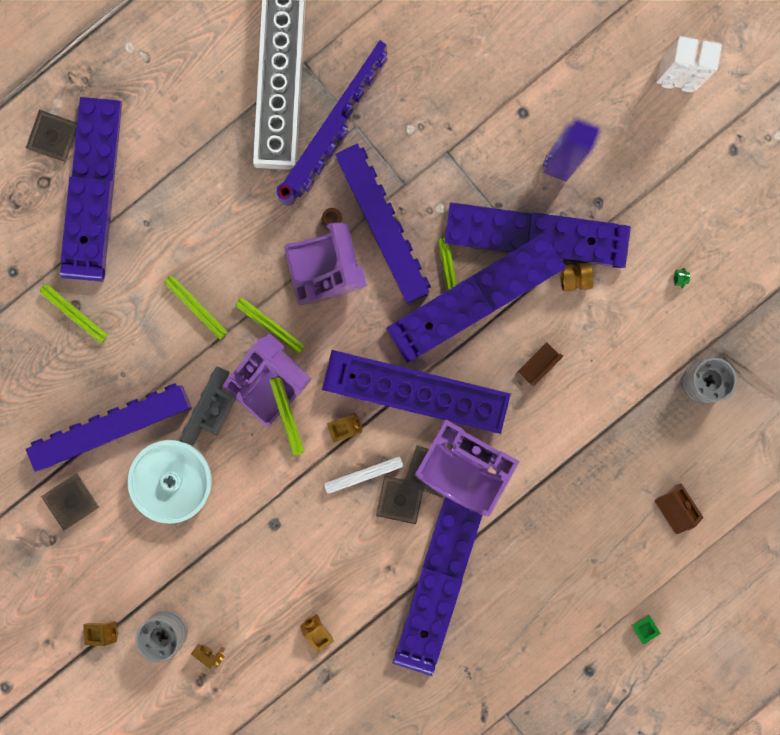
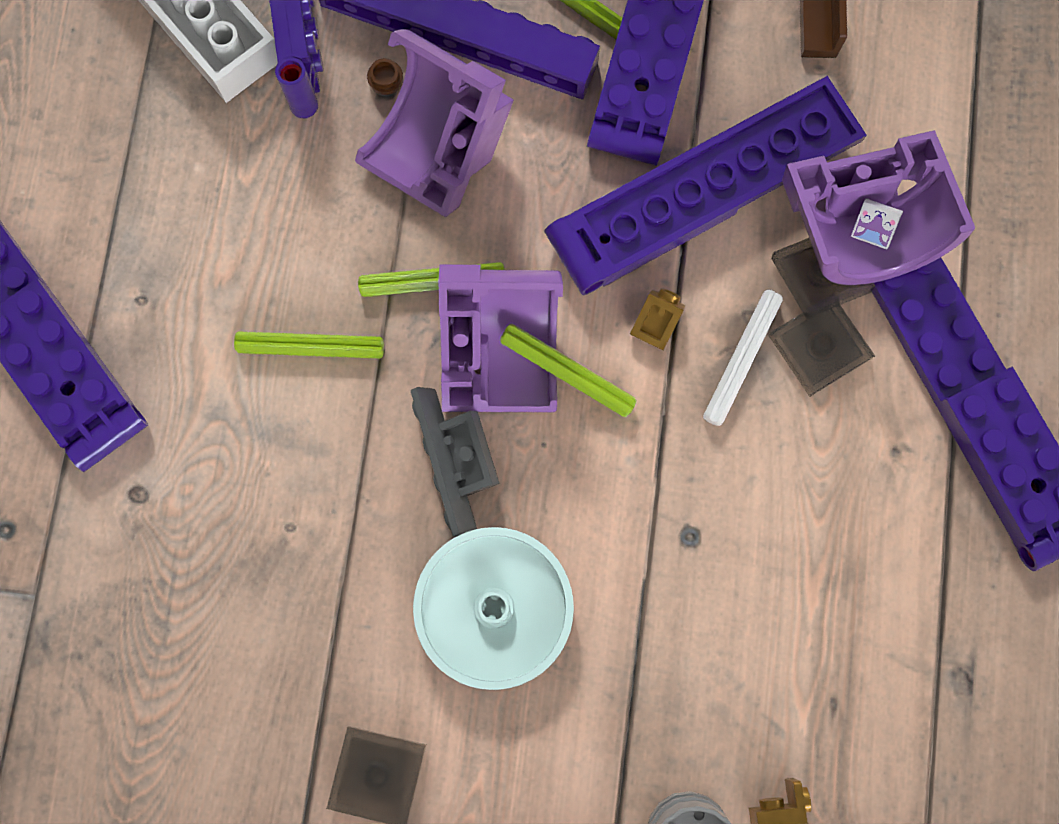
camera: 45 degrees left, 10 degrees down
dark purple brick [26,383,192,472] -> none
lime axle [39,284,108,343] -> none
pearl gold bracket [300,614,334,653] -> none
none -> tile [851,199,903,249]

